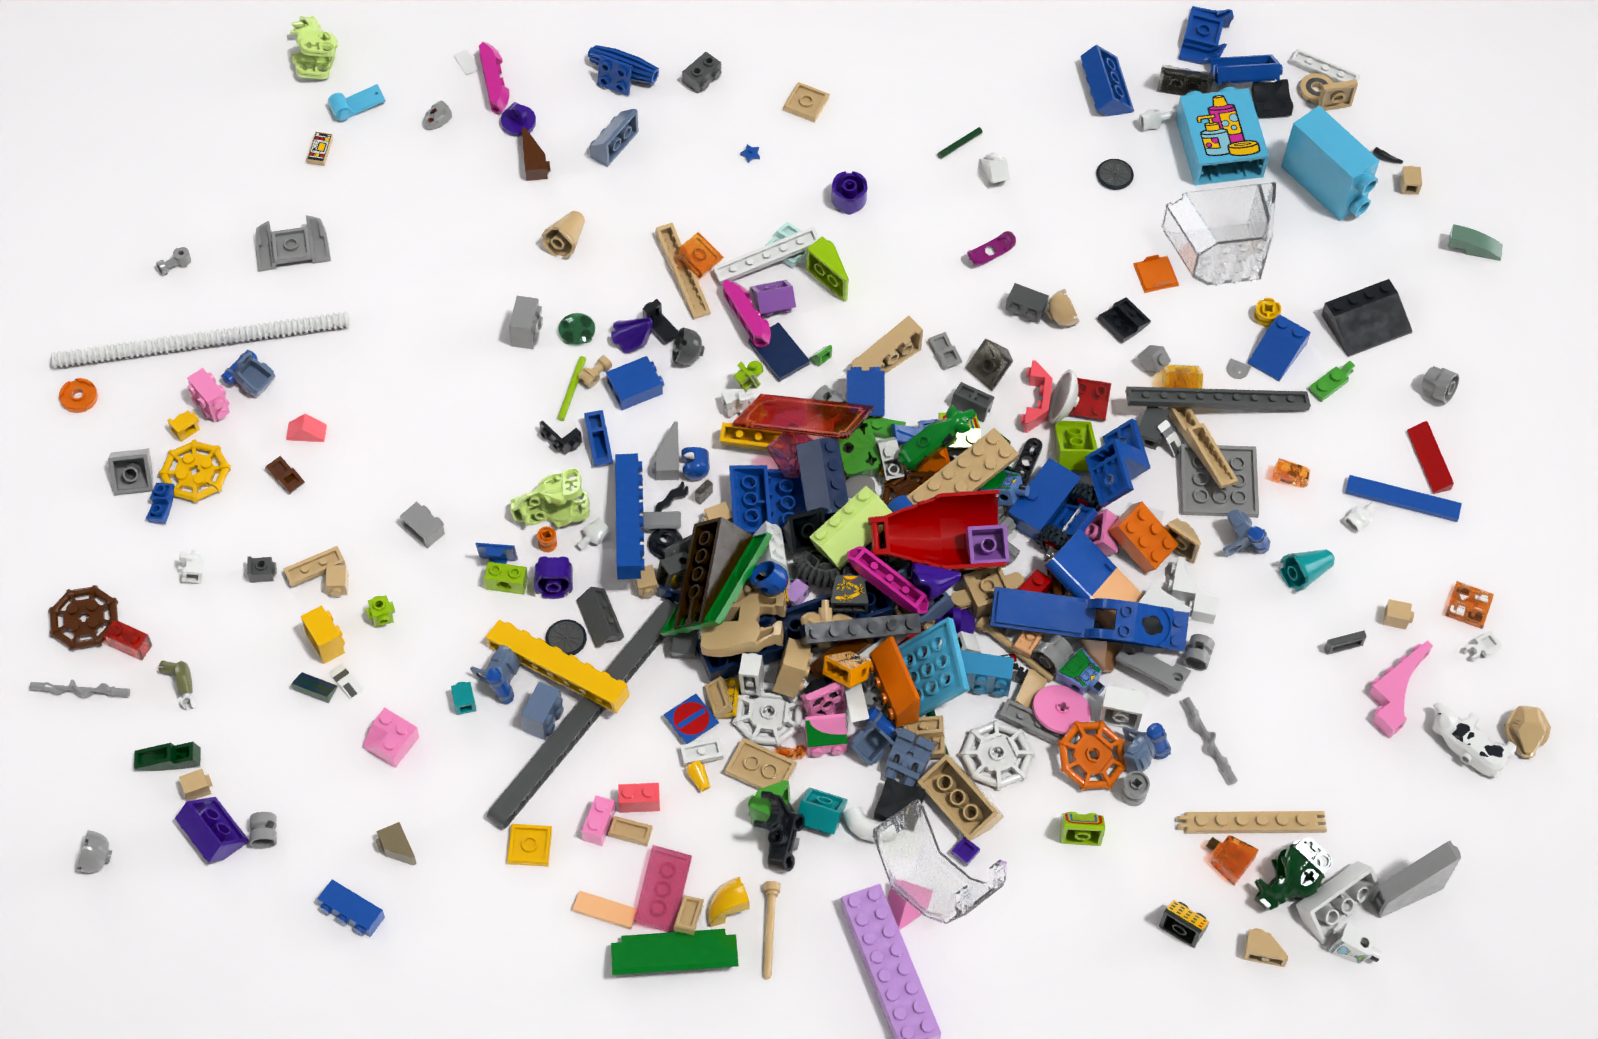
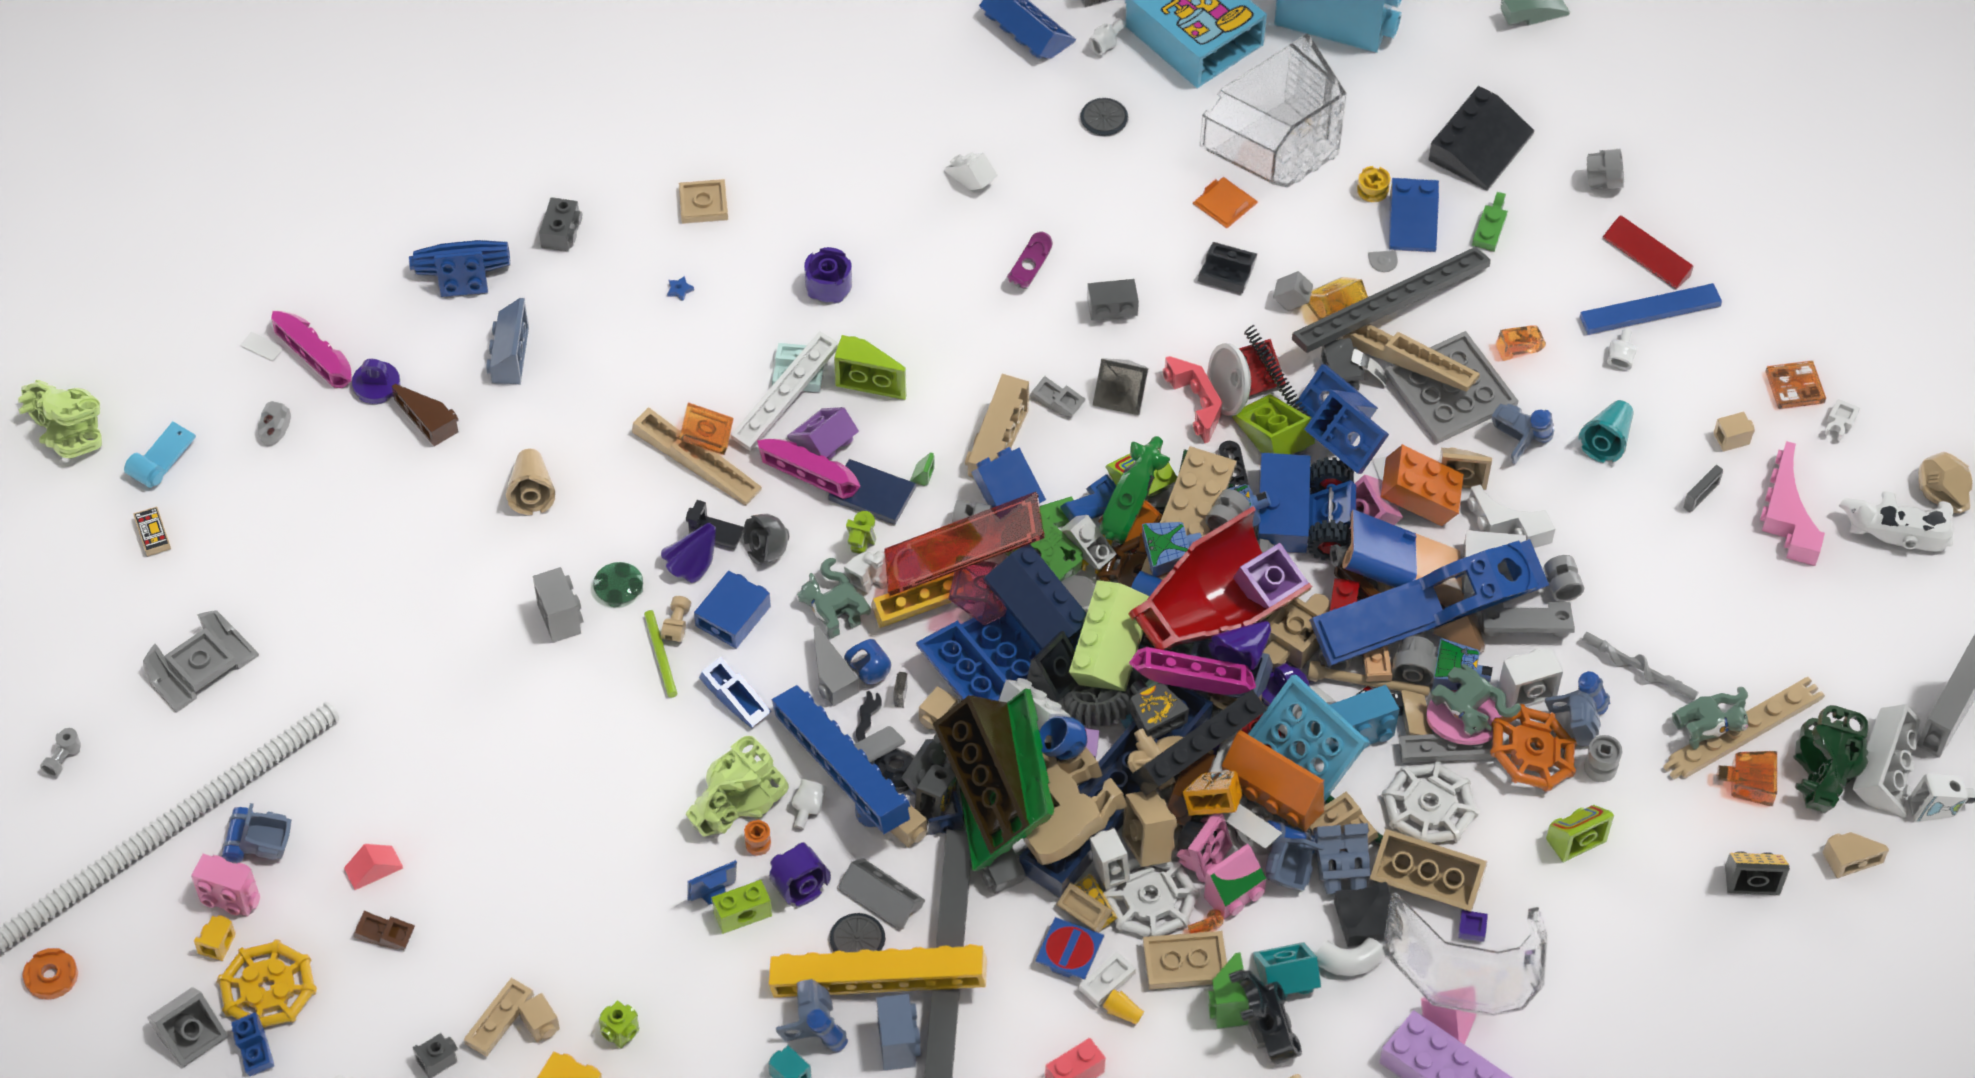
camera: 30 degrees left, 5 degrees down
light grey piece [400,501,445,548] -> none
black bracket [539,420,582,455] -> none
dark green bar [937,127,983,159] -> none
dark grey hinge [951,382,995,422] -> none
tan cylinder [1046,288,1080,326] -> none
none -> sand green animal [796,558,871,639]
none -> torso [1142,522,1202,577]
none -> light grey wheel [1205,489,1250,531]
none -> black piece [1244,325,1312,419]
none -> sand green animal [1431,663,1521,736]
none -> sand green animal [1672,686,1748,749]

